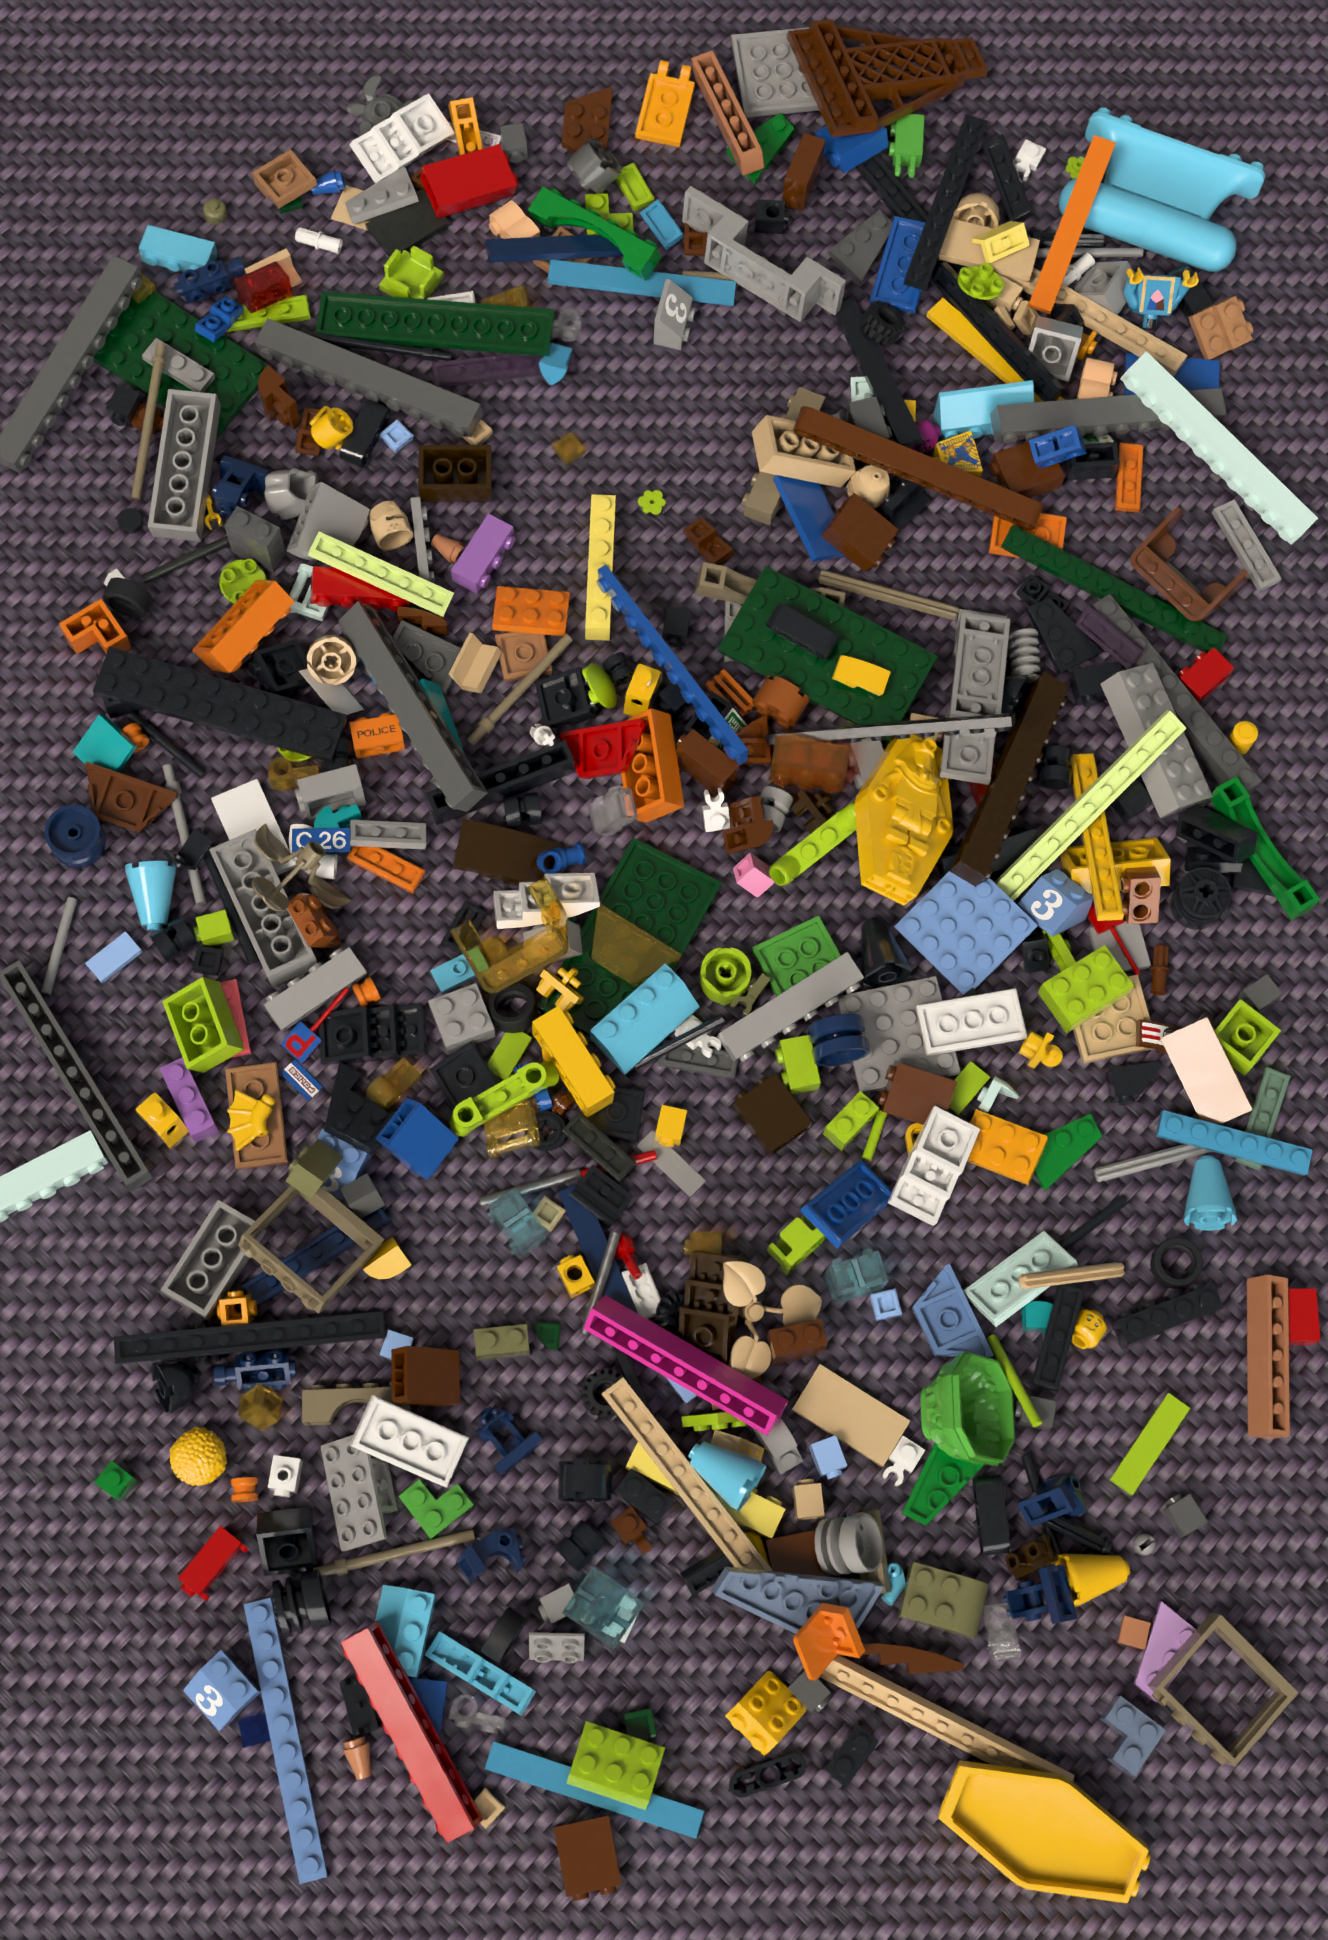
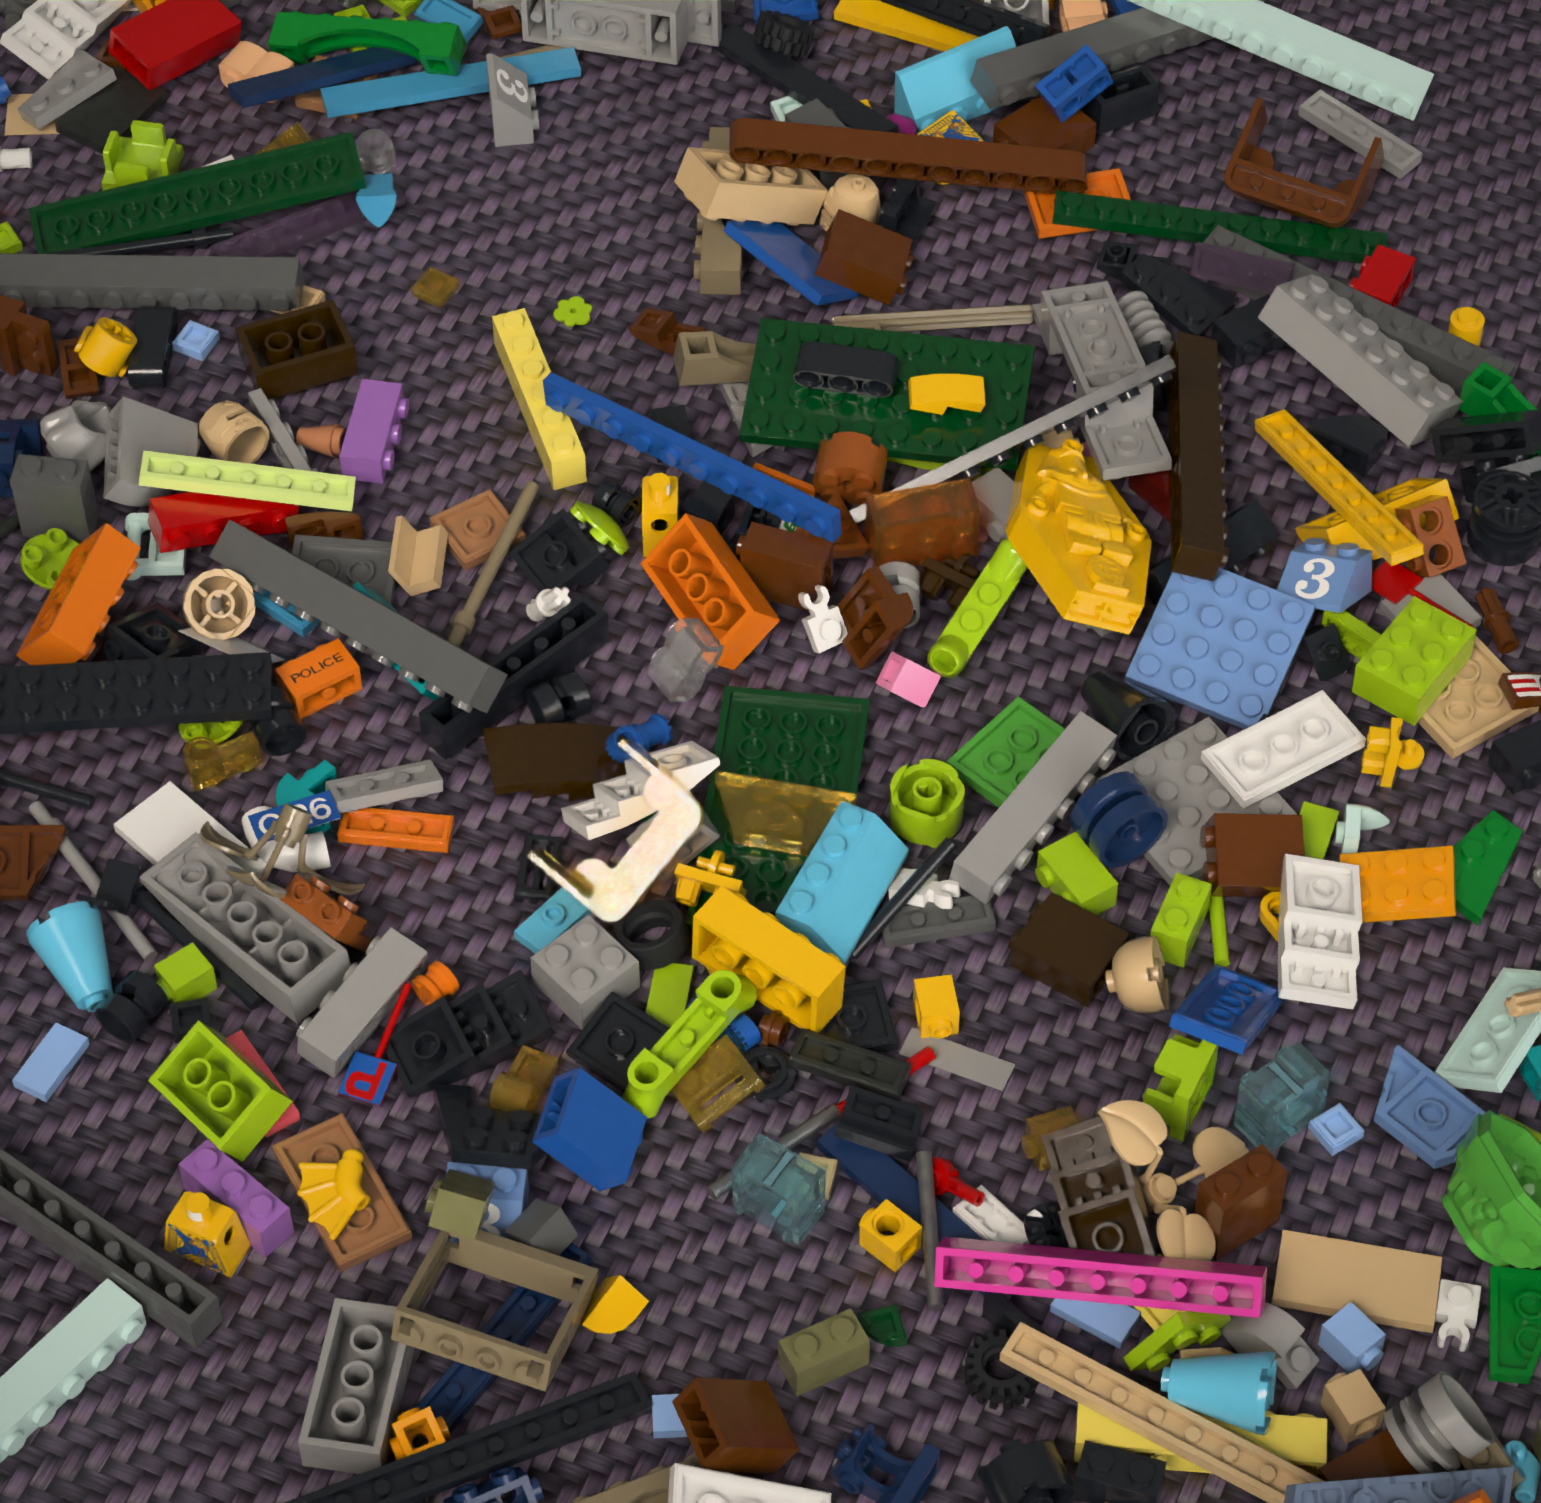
camera: 15 degrees left, 20 degrees down
sticker [280,1060,323,1101] -> none
light grey window [294,764,366,820] -> none
orange plate [492,586,570,636] -> none
red wing [559,718,646,779] -> none
olive plate [730,973,770,1017] -> none
yellowish green plate [994,710,1186,901] -> none
black wheel [1039,746,1073,790] -> none
orange tile [1115,443,1143,513] -> none
none -> tan cylinder [1106,936,1170,1013]

